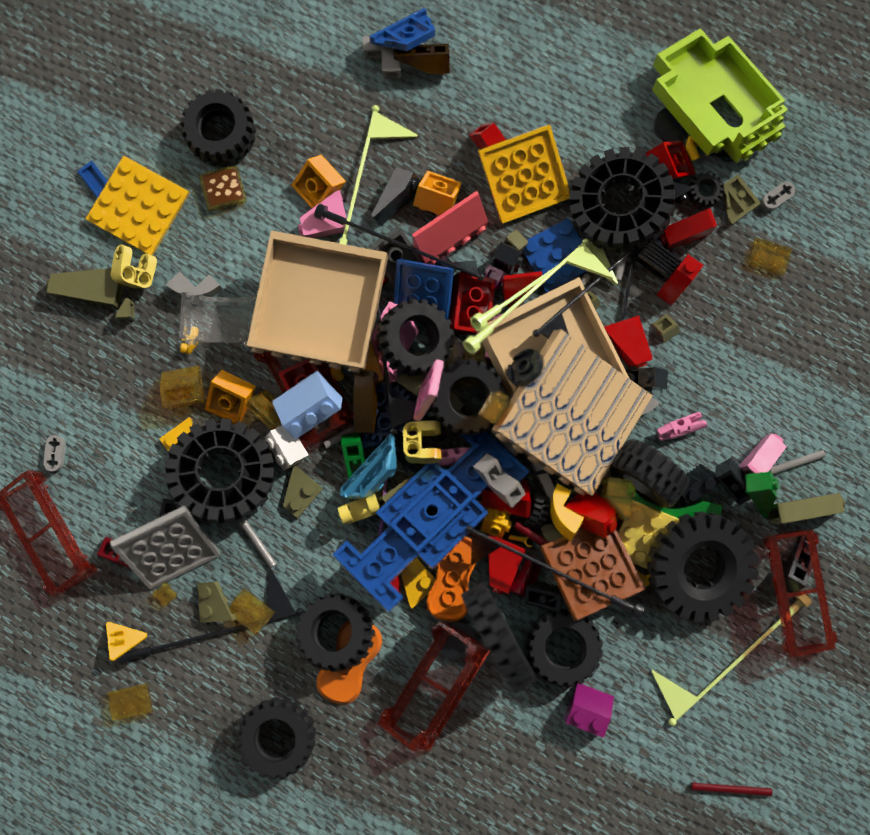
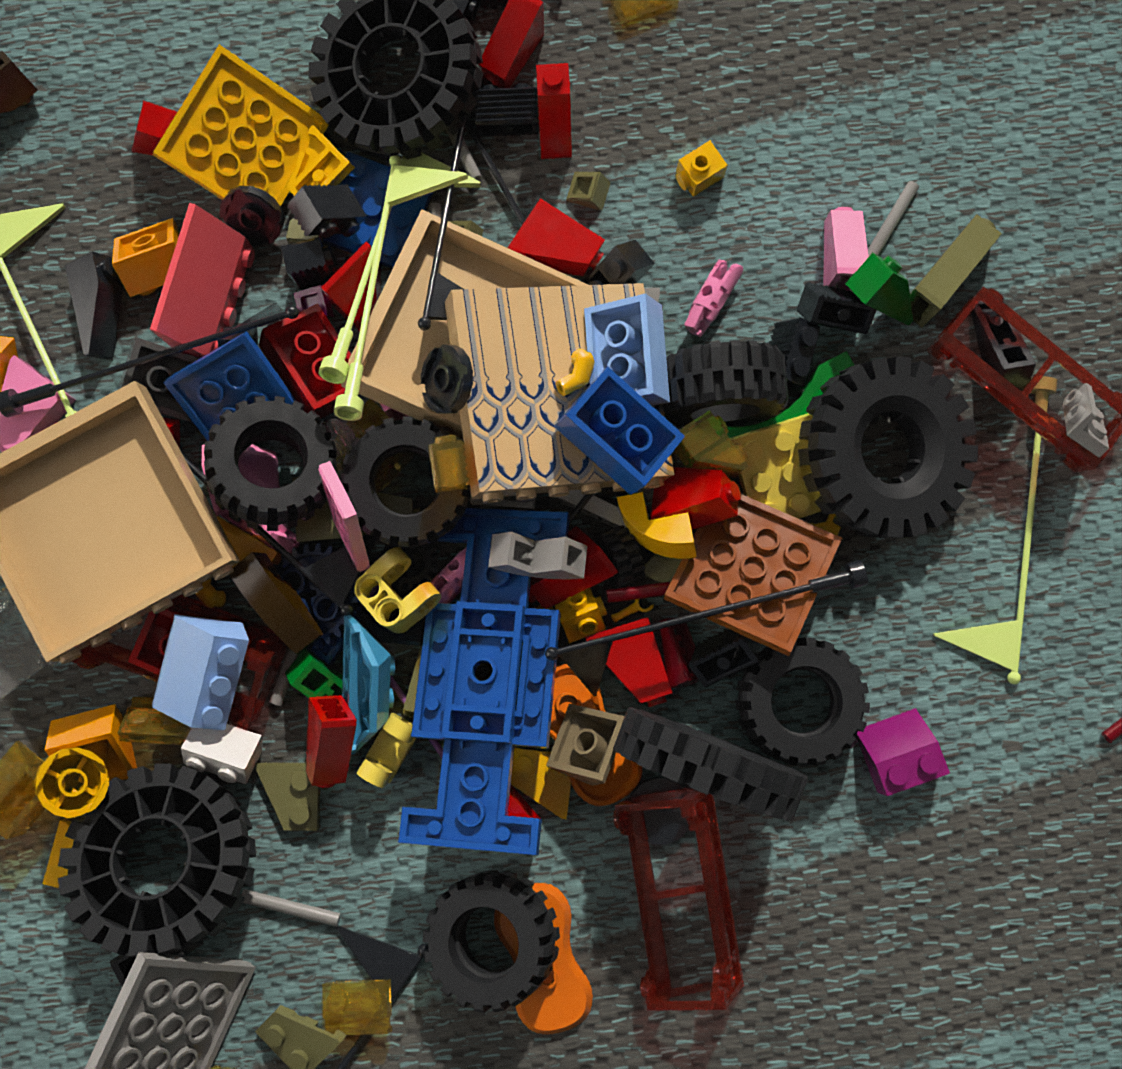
camera: 40 degrees left, 0 degrees up
none -> yellow cylinder [34,747,109,818]
none -> black tile [219,186,285,246]
none -> yellow wing [287,125,355,196]
none -> black brick [288,184,367,239]
none -> red slope [306,695,357,788]
none -> dark tan slope [546,704,625,786]
none -> blue slope [554,366,685,495]
none -> yellow arm [556,349,595,396]
none -> light blue slope [584,293,670,406]
none -> yellow brick [675,140,728,197]
none -> light grey bracket [1062,383,1109,458]

